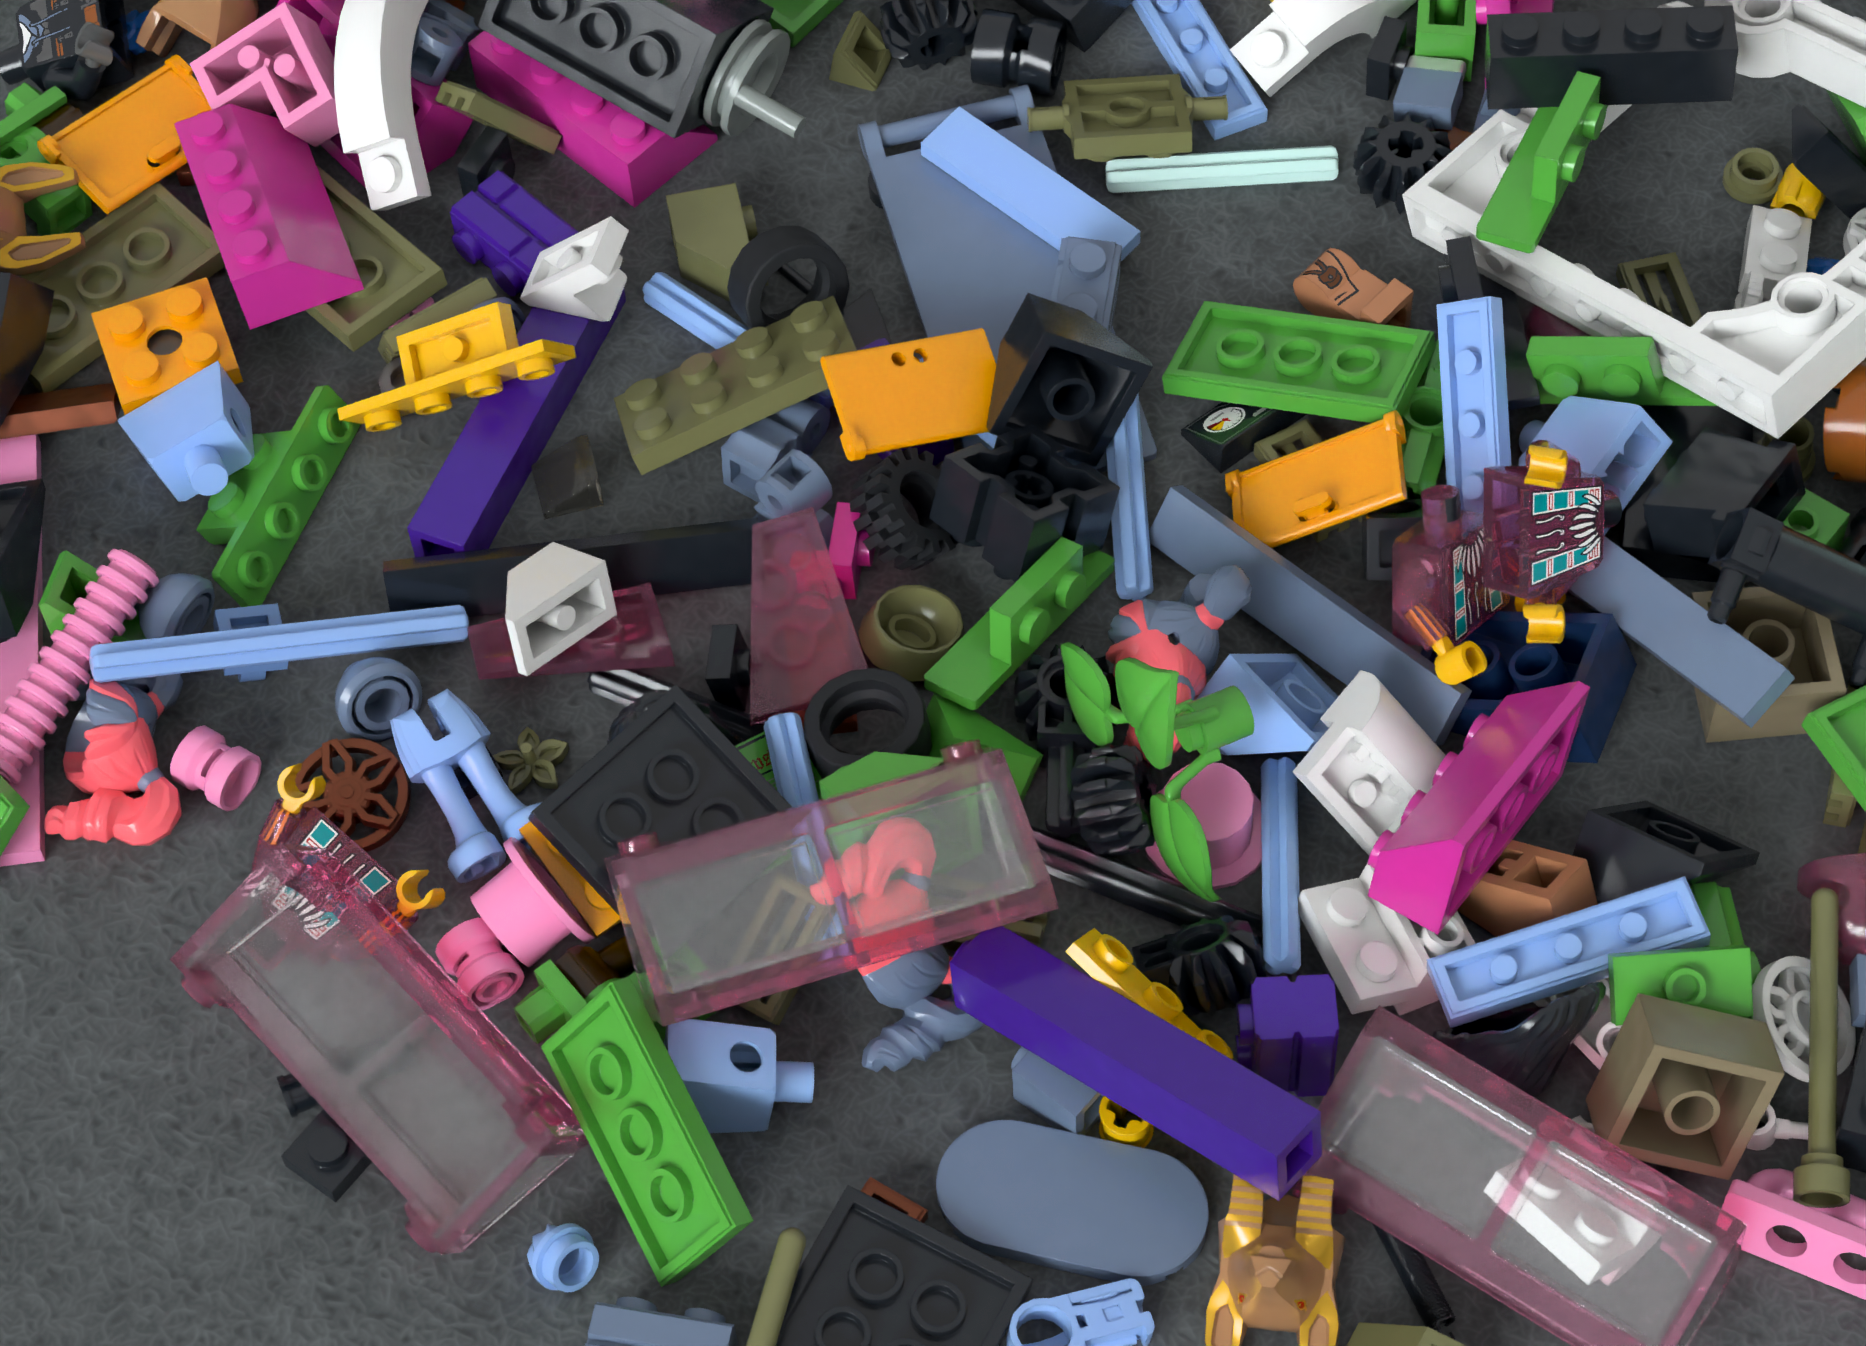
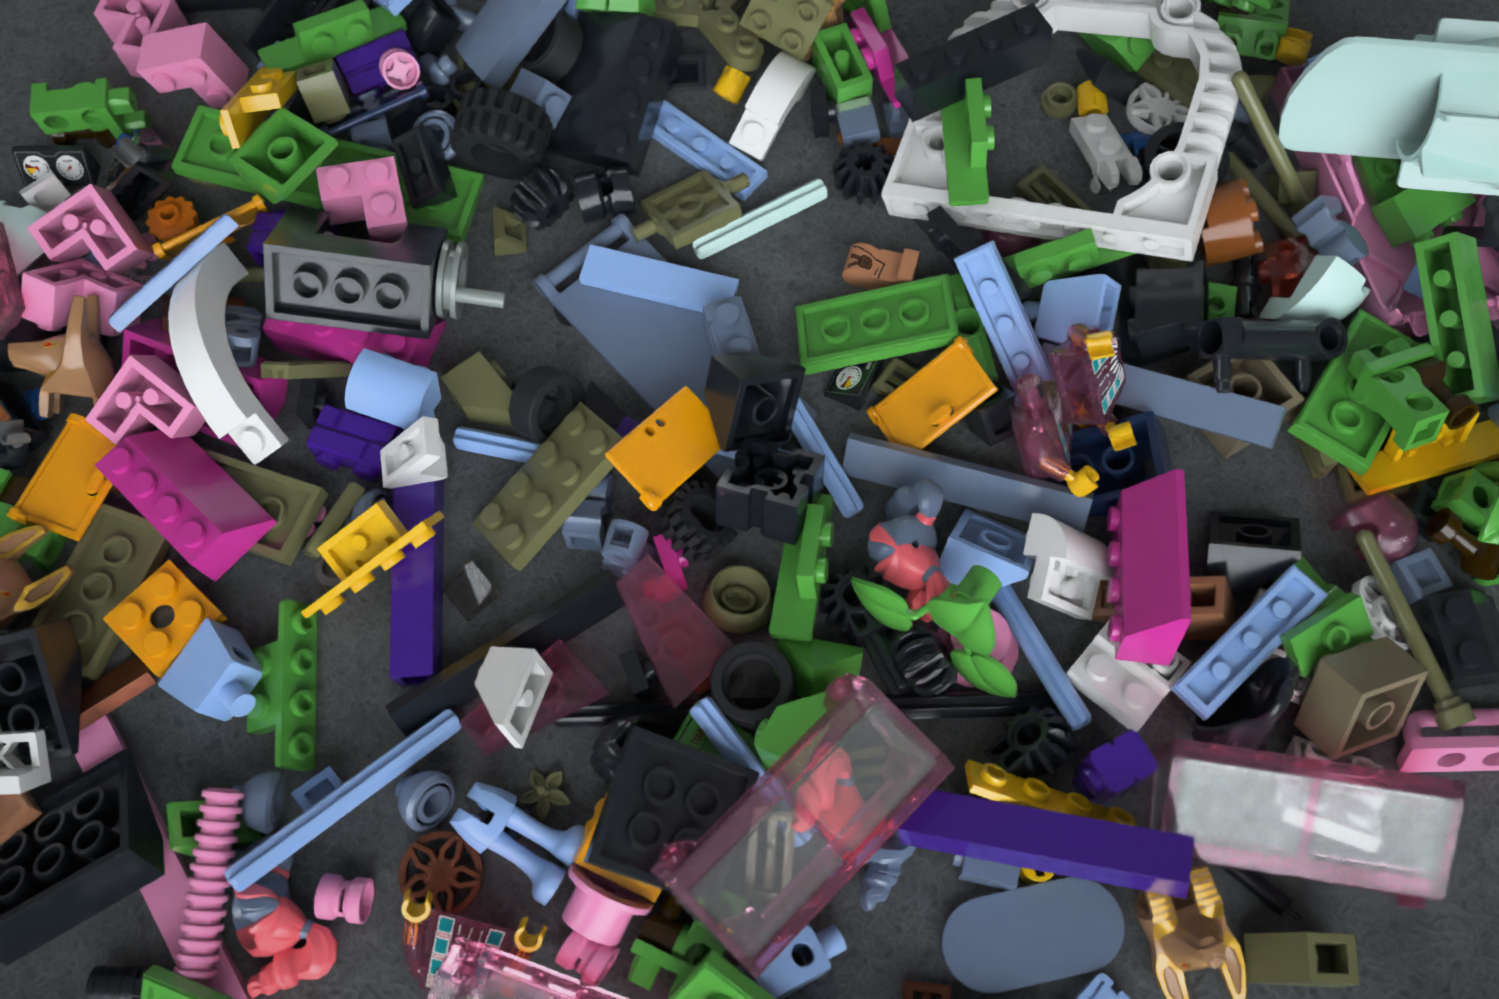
camera: 25 degrees left, 10 degrees up
none -> light blue brick [345,348,441,432]

